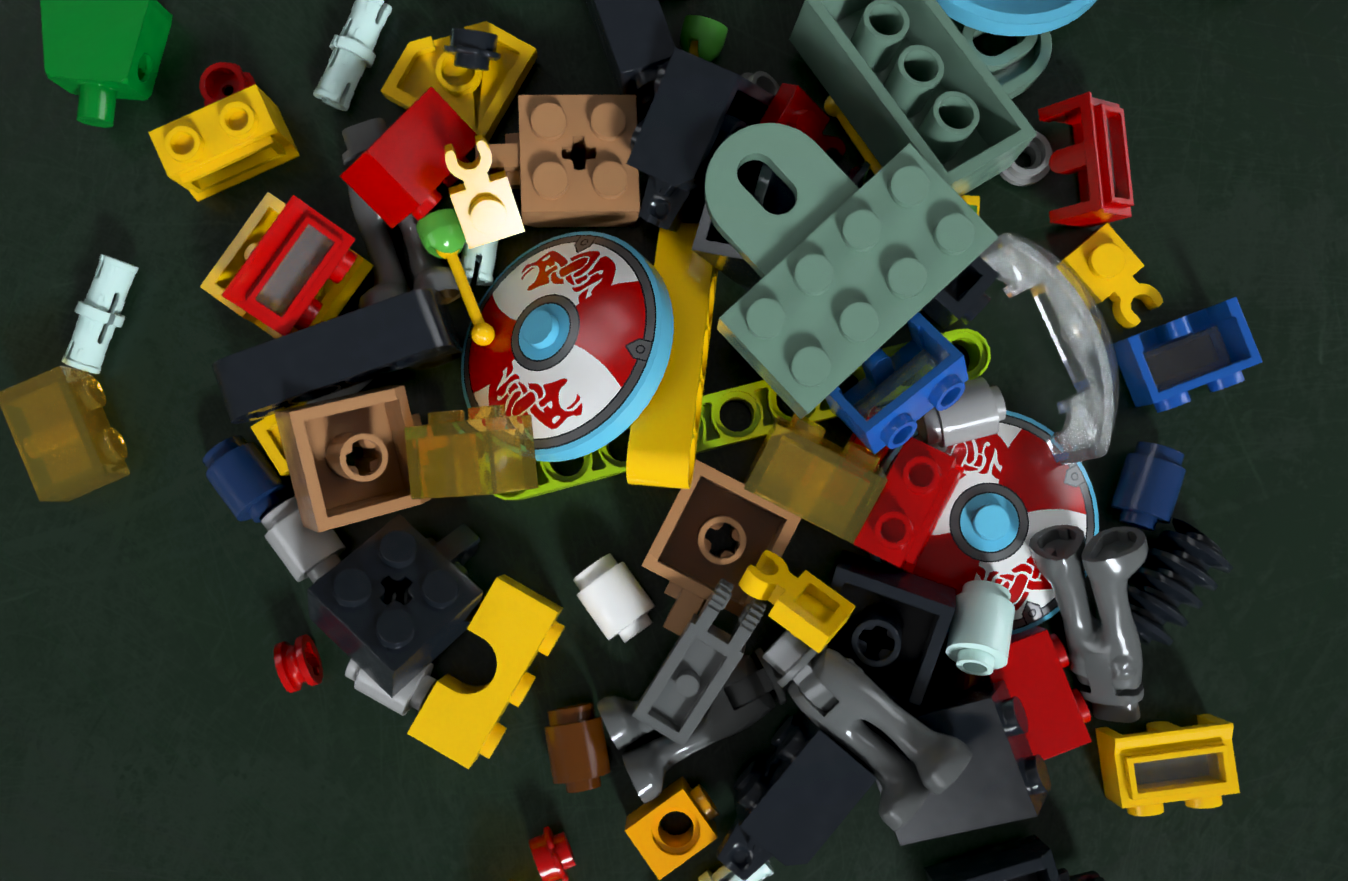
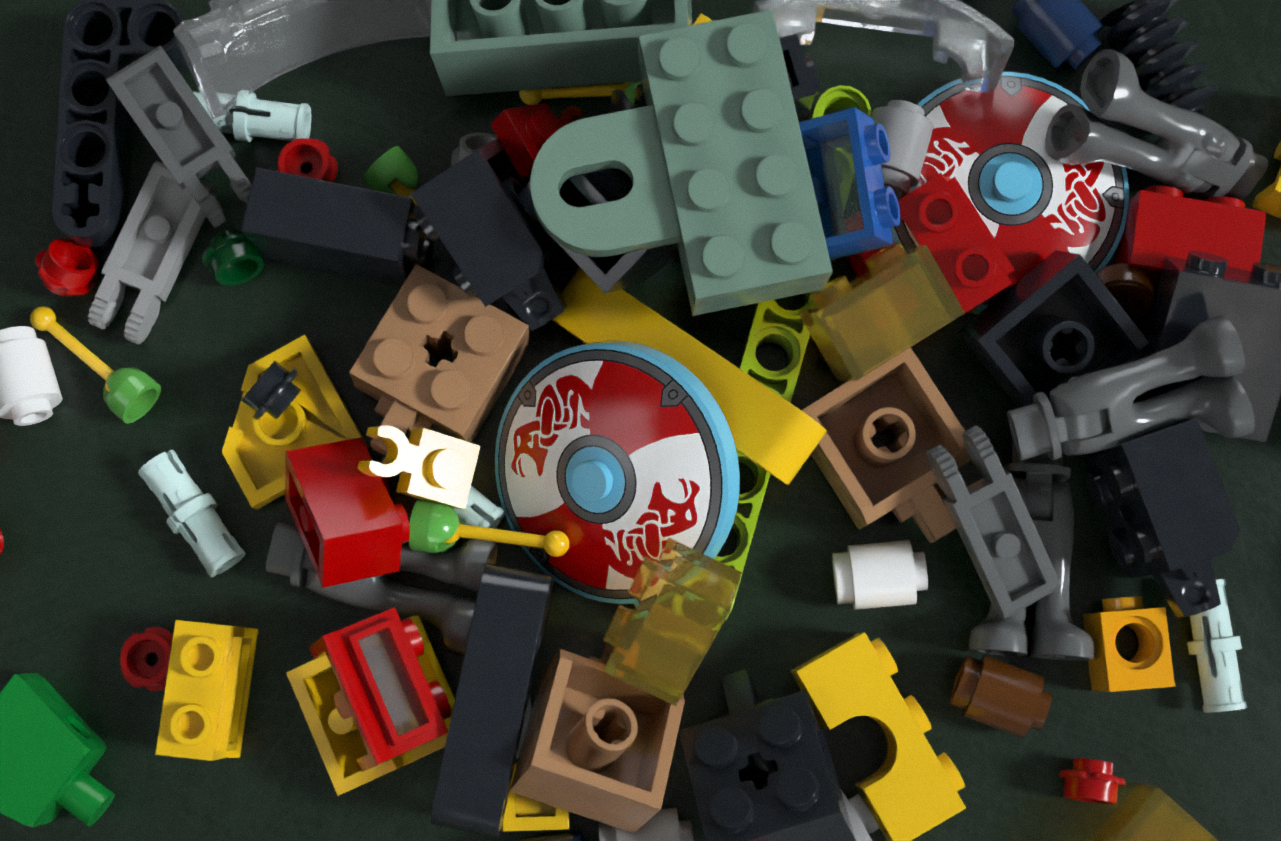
camera: 65 degrees left, 5 degrees down
yellow plate [739,550,856,653] -> none
light aqua brick [946,580,1015,676] -> none

